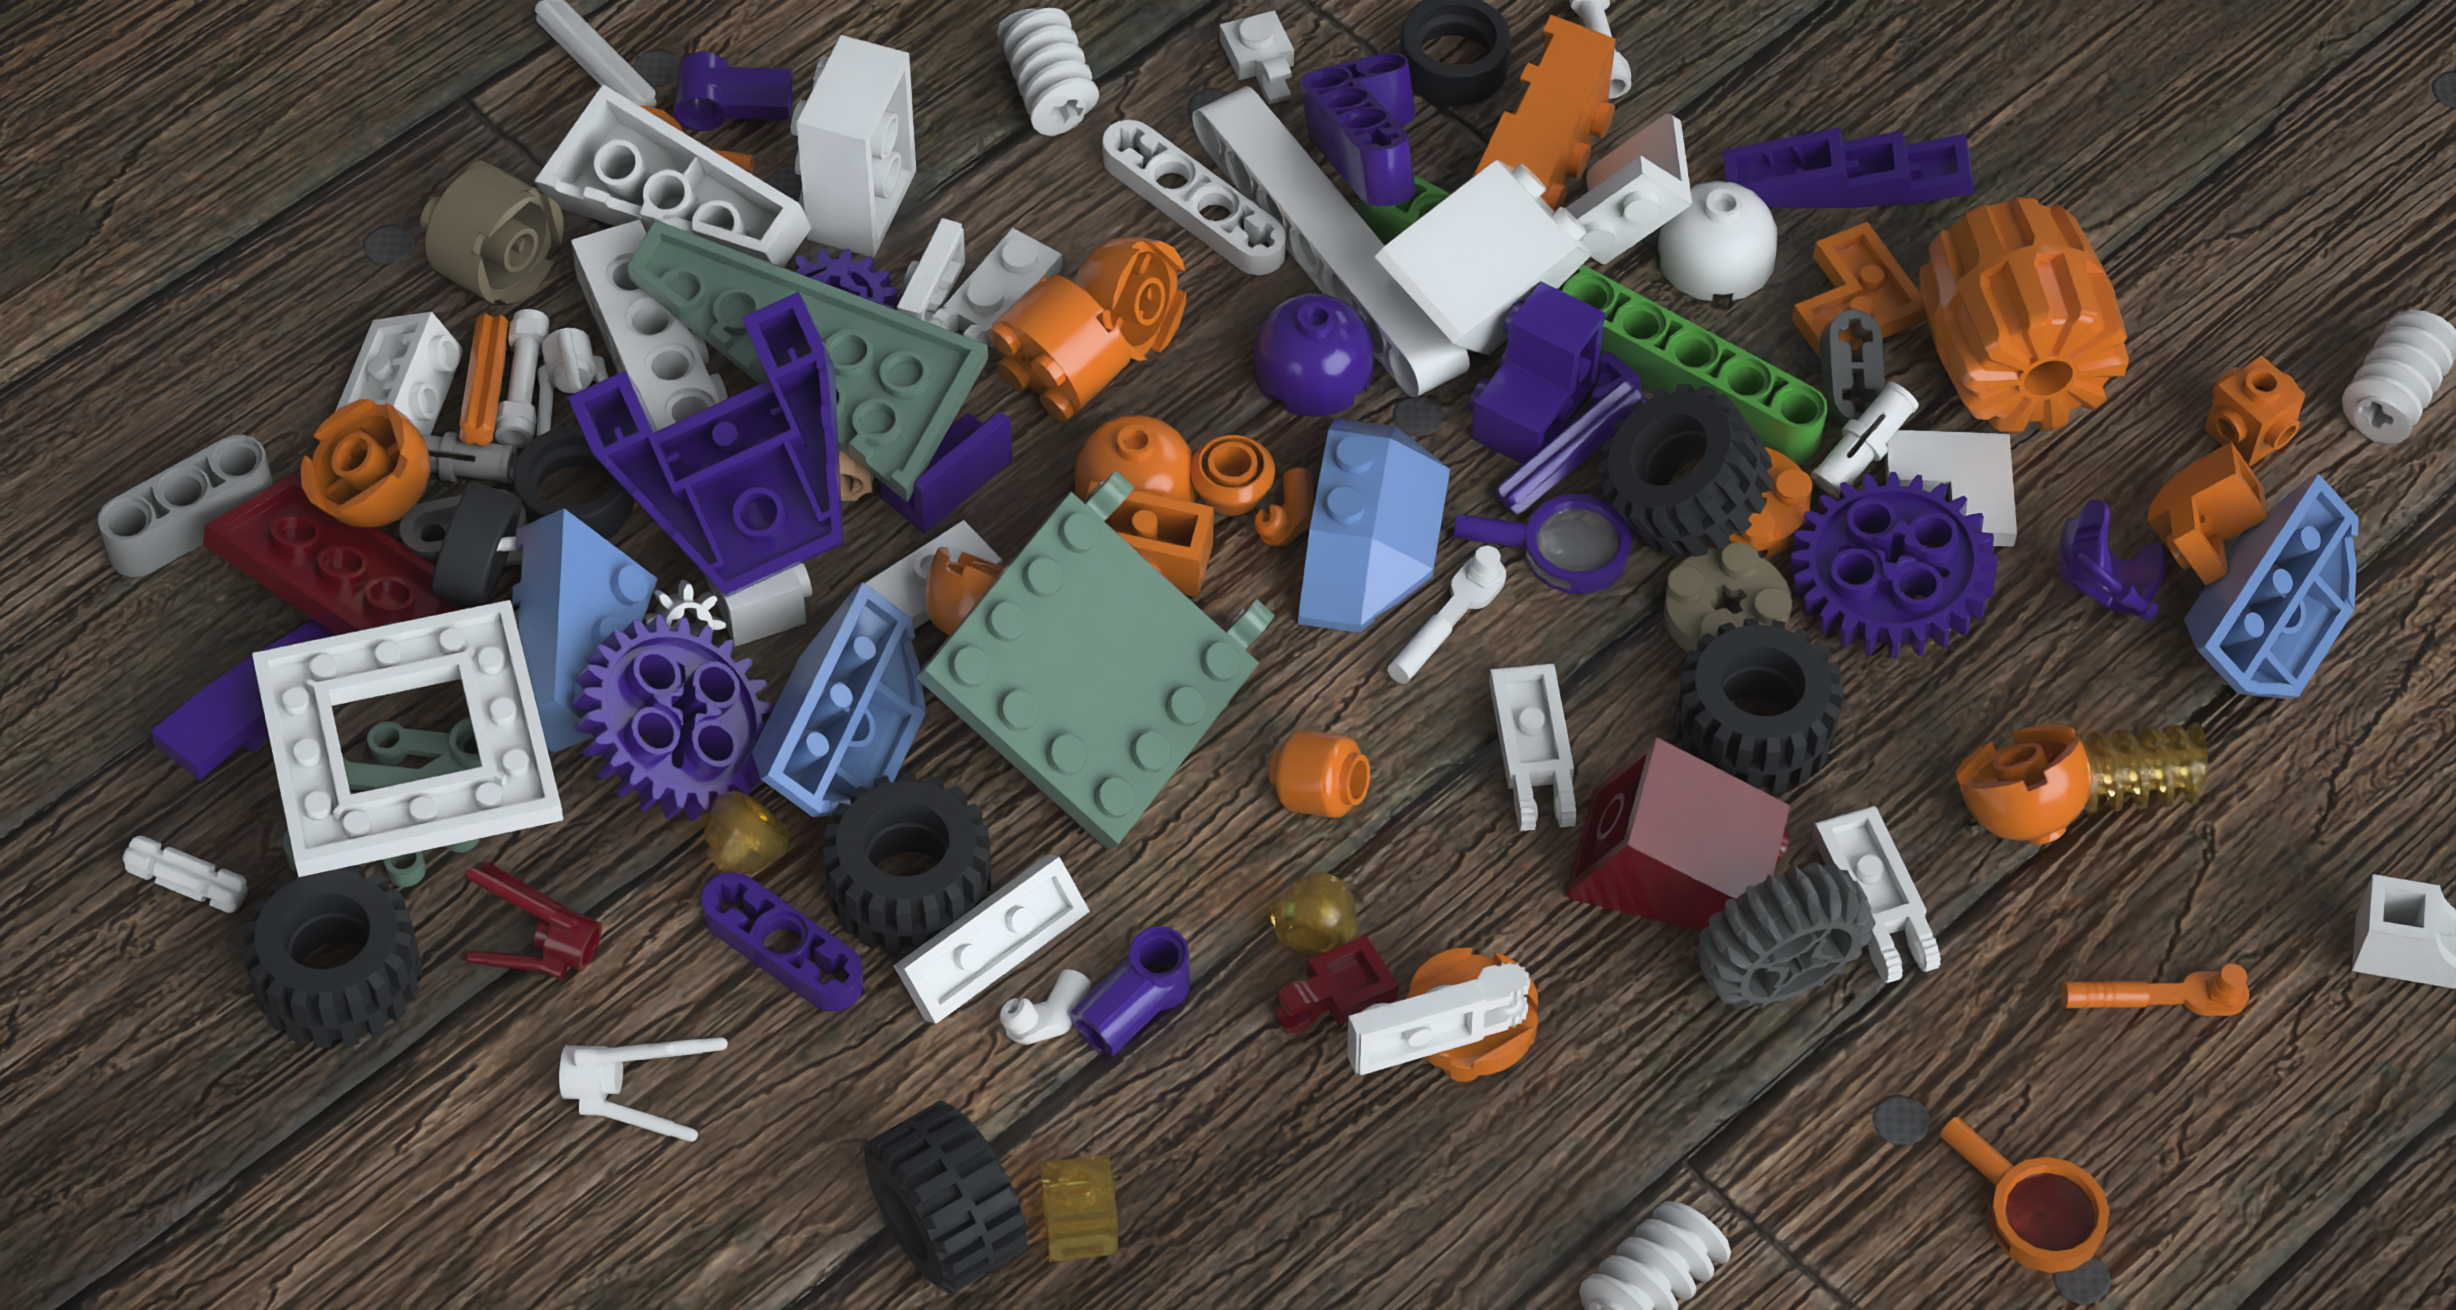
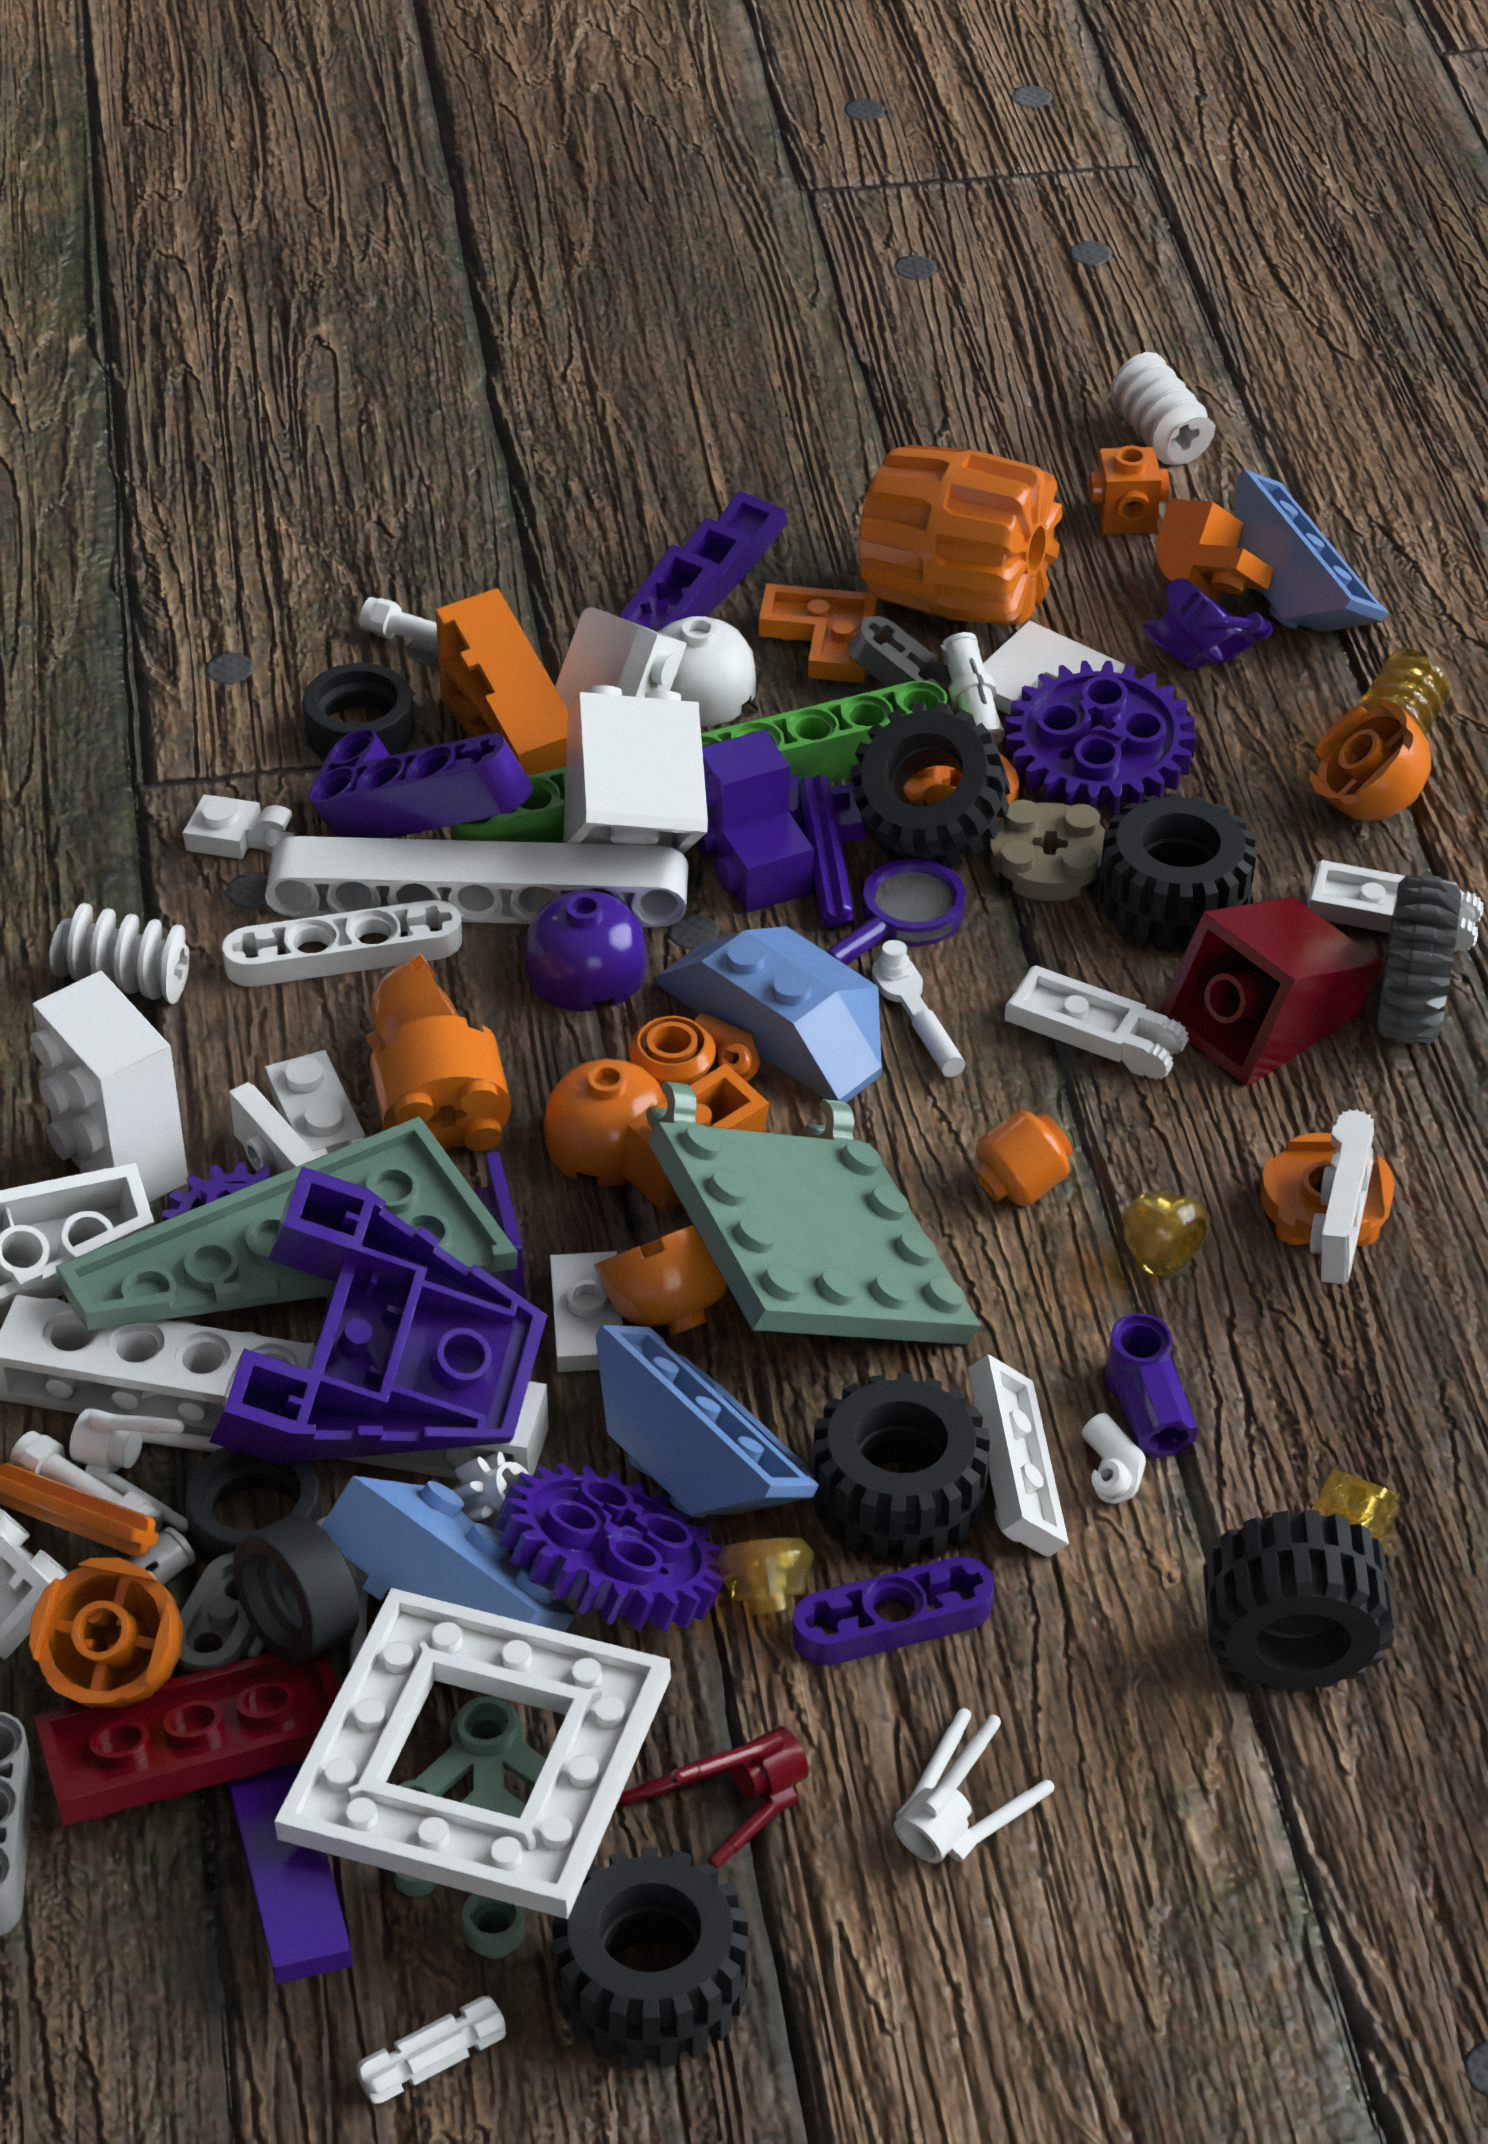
camera: 55 degrees left, 10 degrees down
dark red plate [1274,935,1399,1035] -> none

